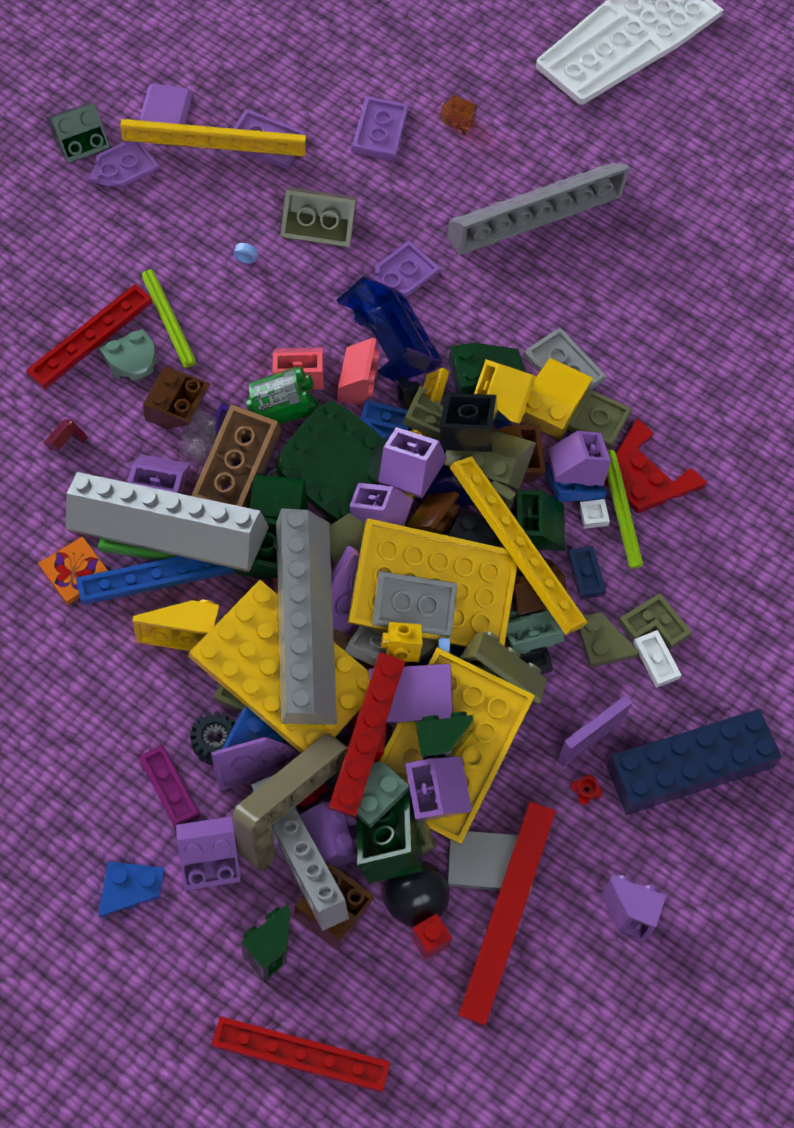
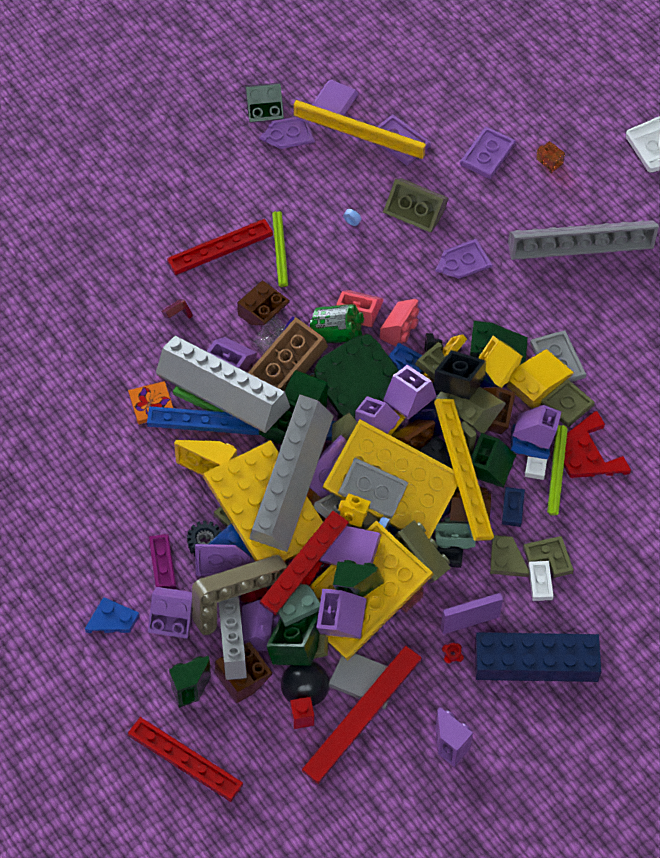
camera: 25 degrees right, 5 degrees down
sand green slope [99,329,158,381] -> none
clear blue windscreen [336,275,442,382] -> none

